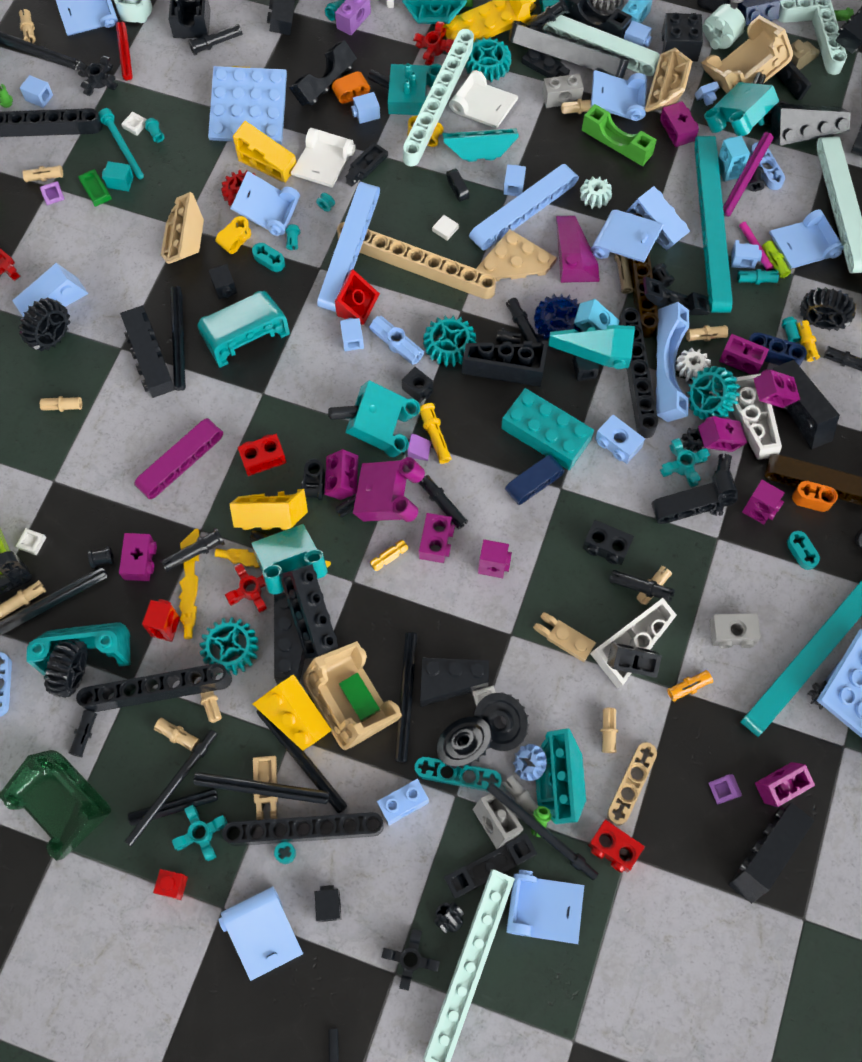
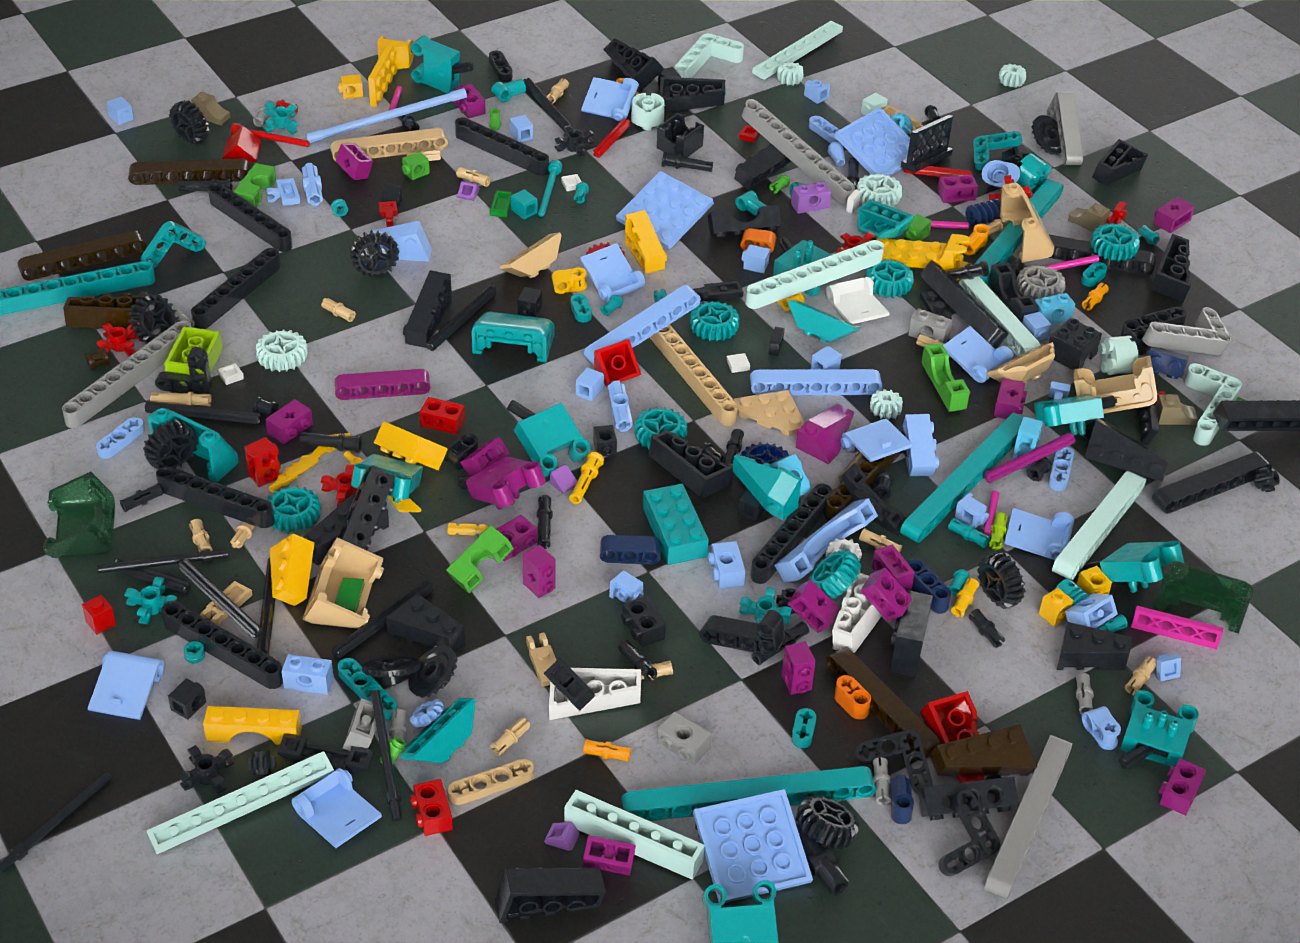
camera: 35 degrees right, 25 degrees down
white door [291,128,356,188] -> none
none -> yellow arch [203,706,302,745]
none -> light aqua gear [256,329,308,372]
none -> bright green arch [446,526,514,594]
none -> light aqua brick [564,790,705,880]
none -> light blue brick [609,570,644,603]
none -> teal gear [689,301,739,342]
none -> teal piece [735,191,767,216]
none -> bright green pin [769,174,790,194]

